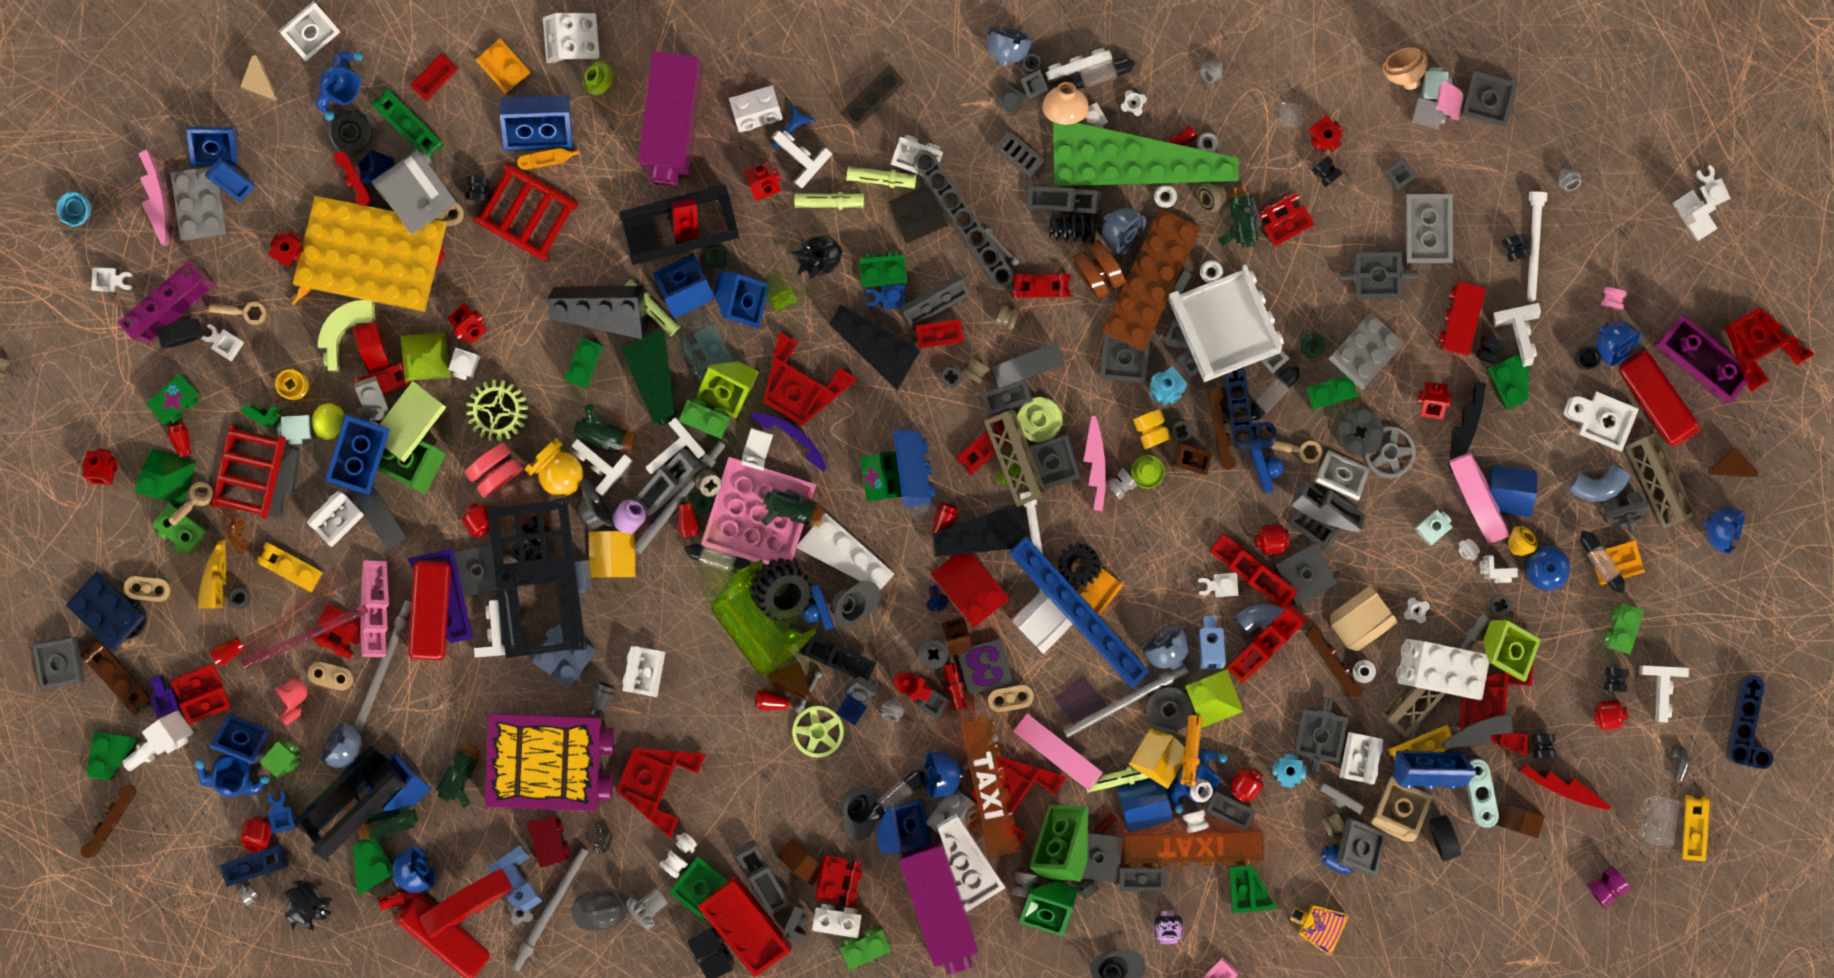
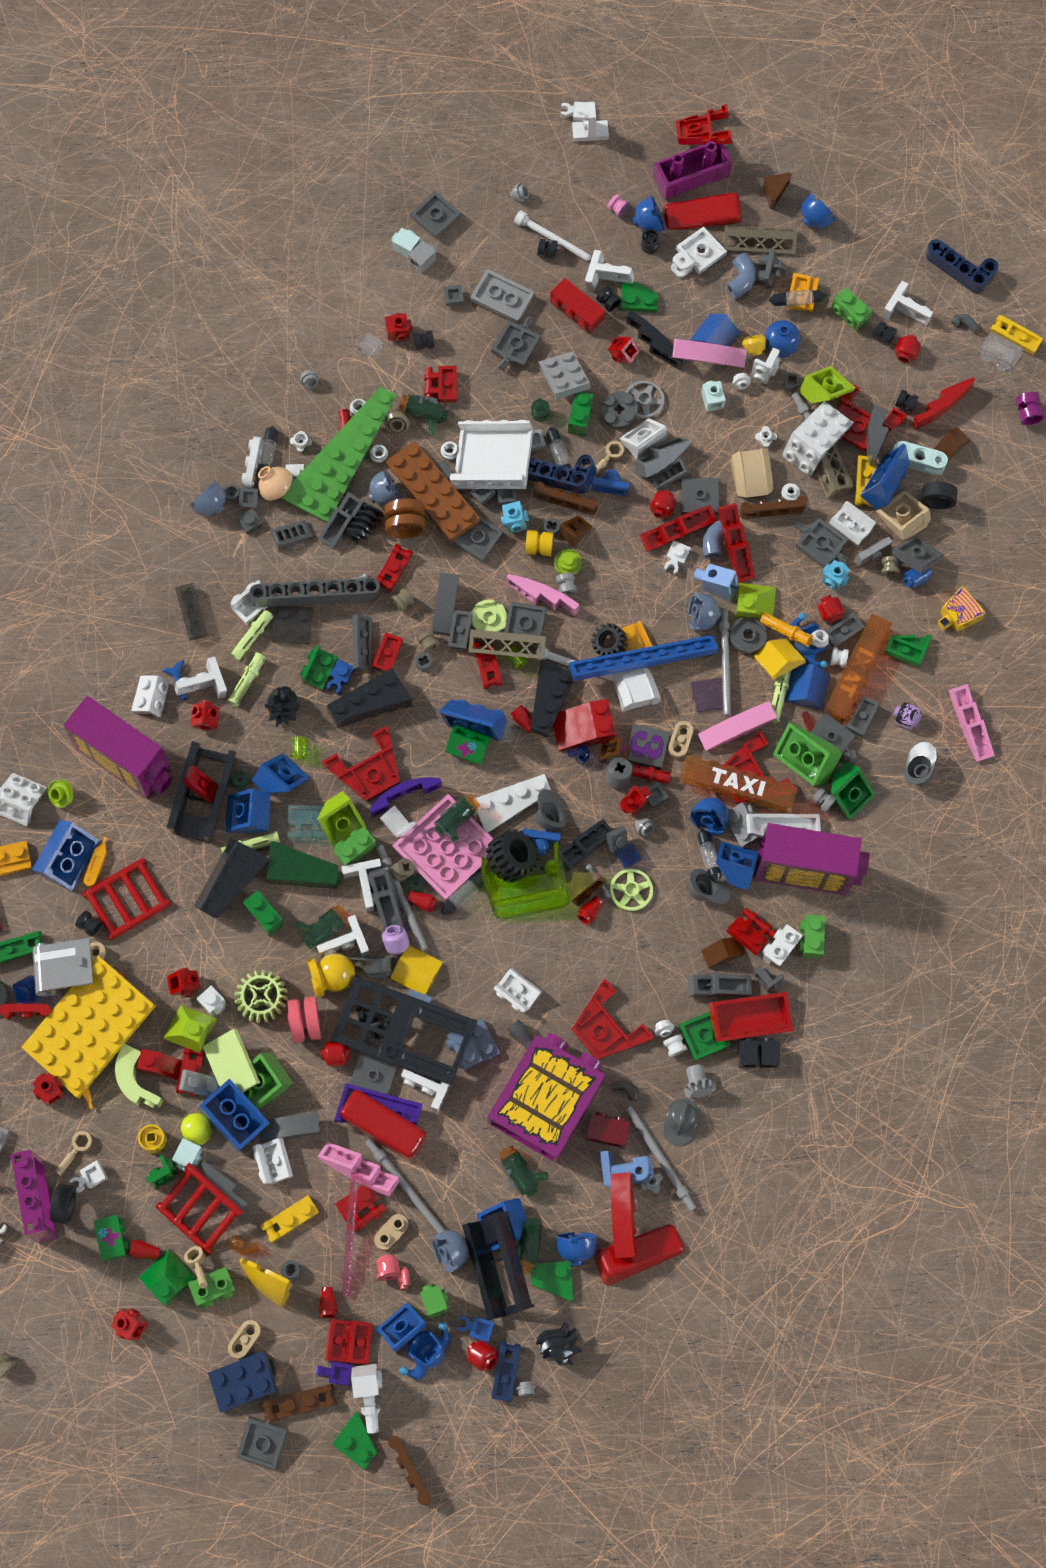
camera: 65 degrees left, 15 degrees down
red pin [377,888,426,911] -> none
light nougat piece [1382,47,1428,90] -> none
bright pink slope [1435,81,1463,121] -> none

